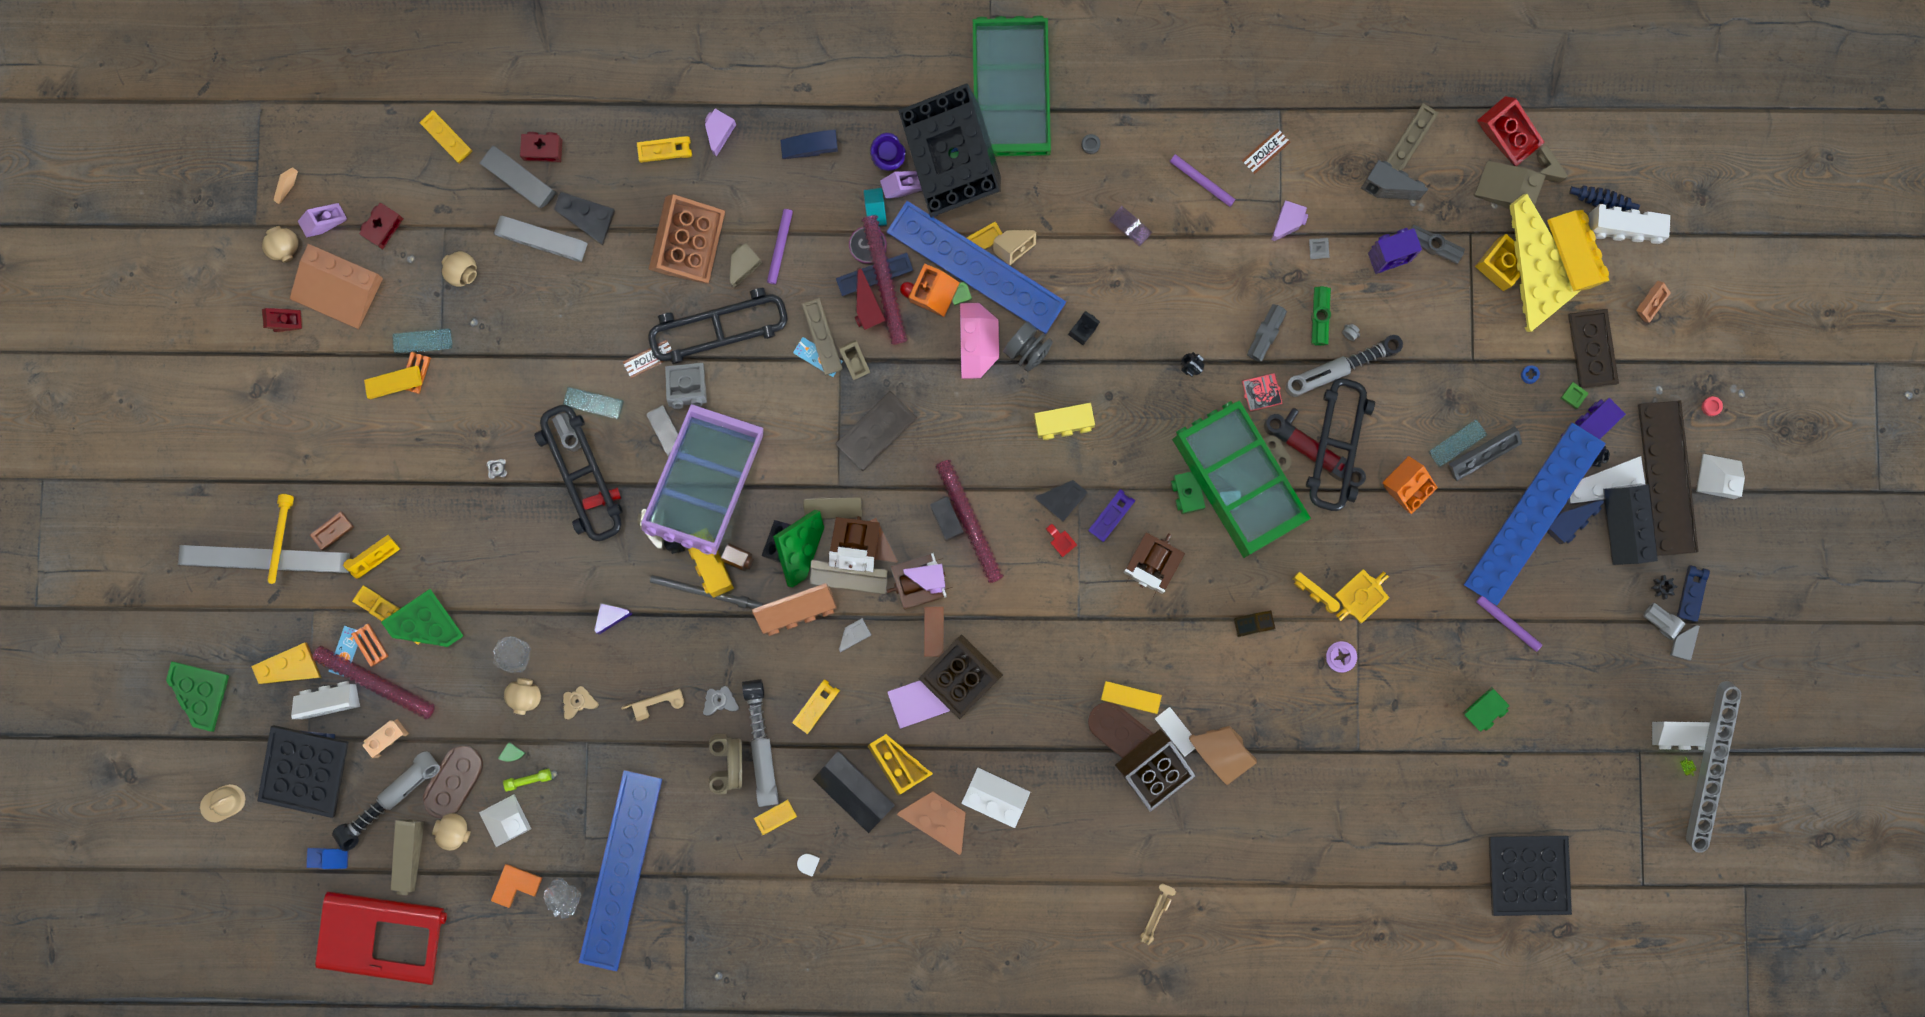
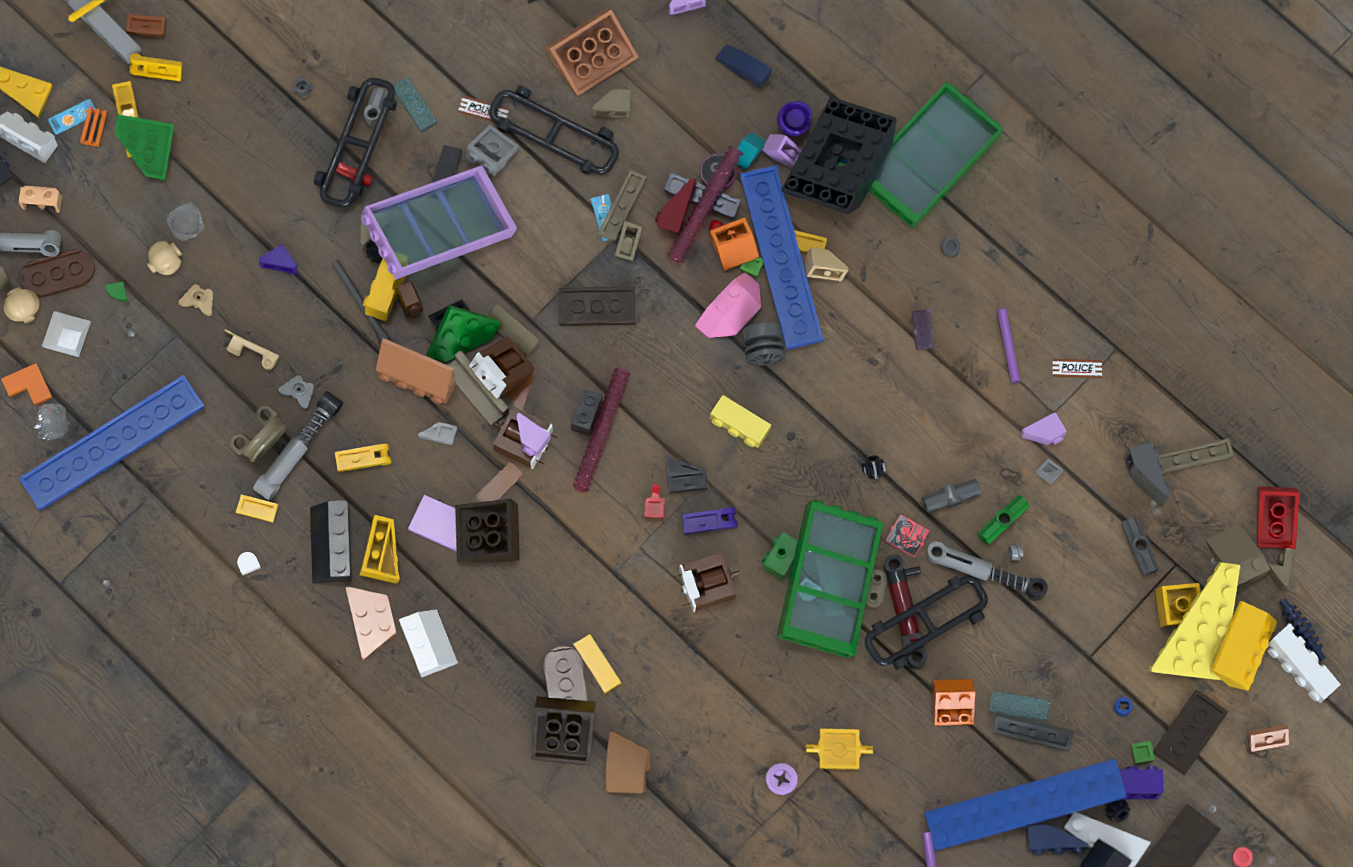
camera: 35 degrees right, 10 degrees down
clear pink piece [312,646,435,720] -> none
lime bar [503,769,552,792] -> none
medium lavender piece [767,209,793,284] -> none
black bracket [1068,311,1100,346] -> none
tan piece [1140,884,1176,945] -> none
white sticker [1155,707,1195,757] -> none
slope [1234,610,1276,637] -> none
yellow plate [1292,572,1340,613] -> none
dark purple brick [1368,228,1422,274] -> none

